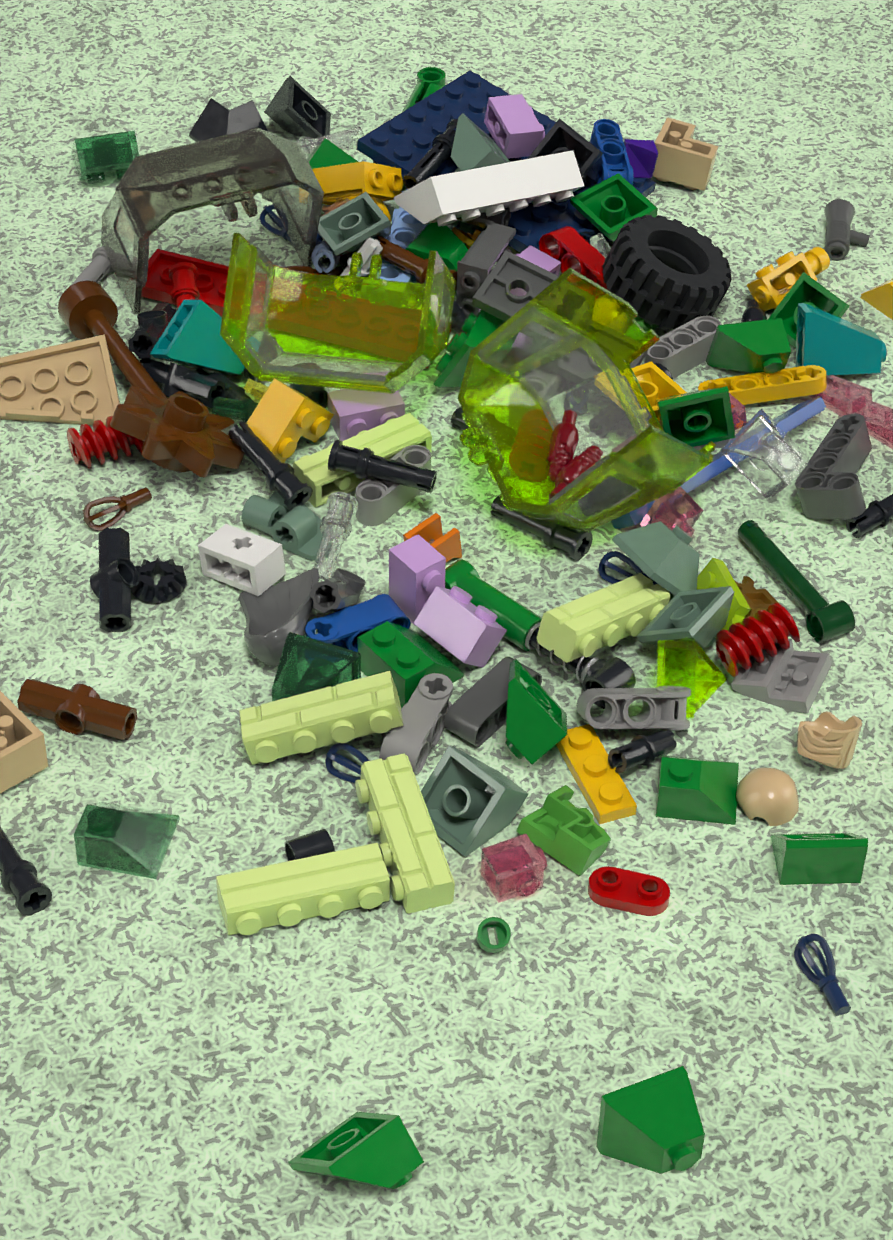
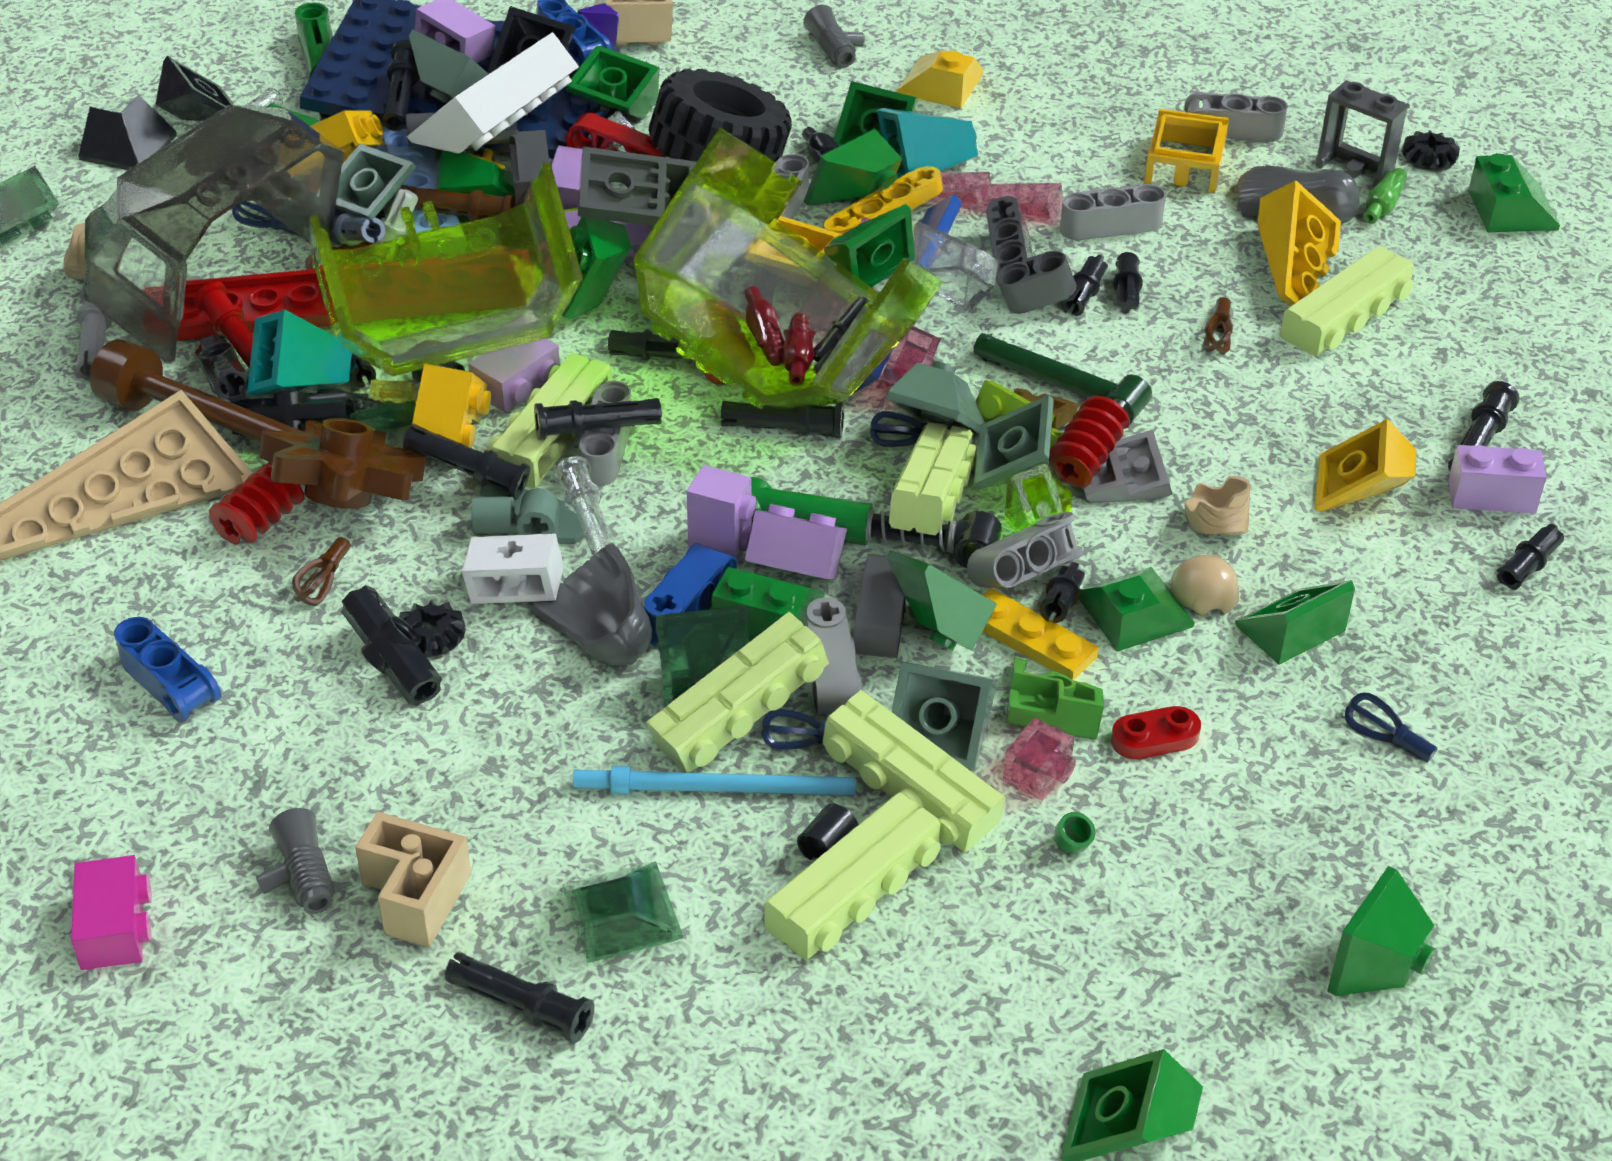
camera: 30 degrees left, 0 degrees up
reddish brown piece [17,679,138,740] -> none
dark grey piece [309,568,366,613] -> none
orange window [403,513,462,563] -> none
yellow brick [747,247,830,312] -> none
none -> medium azure bar [573,766,855,796]

